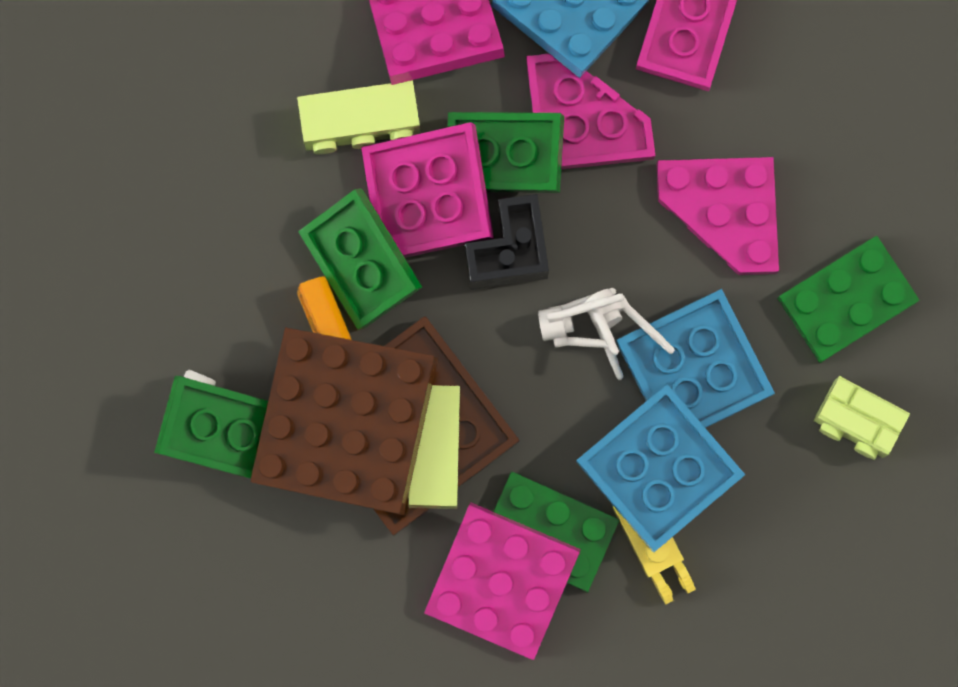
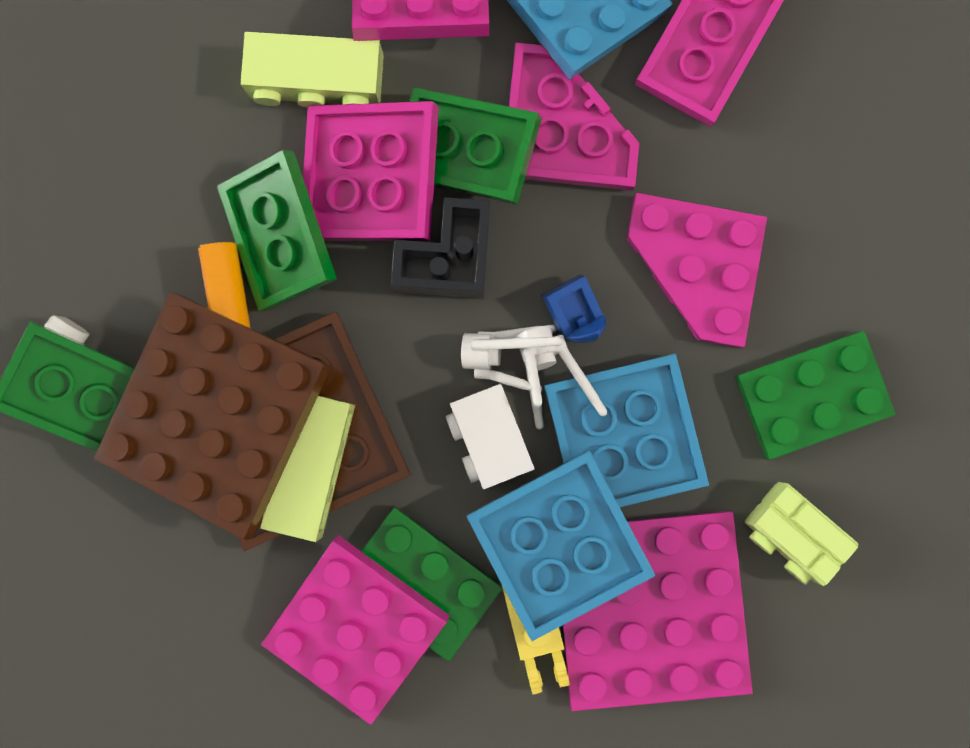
camera: 15 degrees right, 5 degrees up
none -> white brick [445,384,534,489]
none -> blue plate [541,275,607,343]
none -> dark pink plate [562,510,753,711]

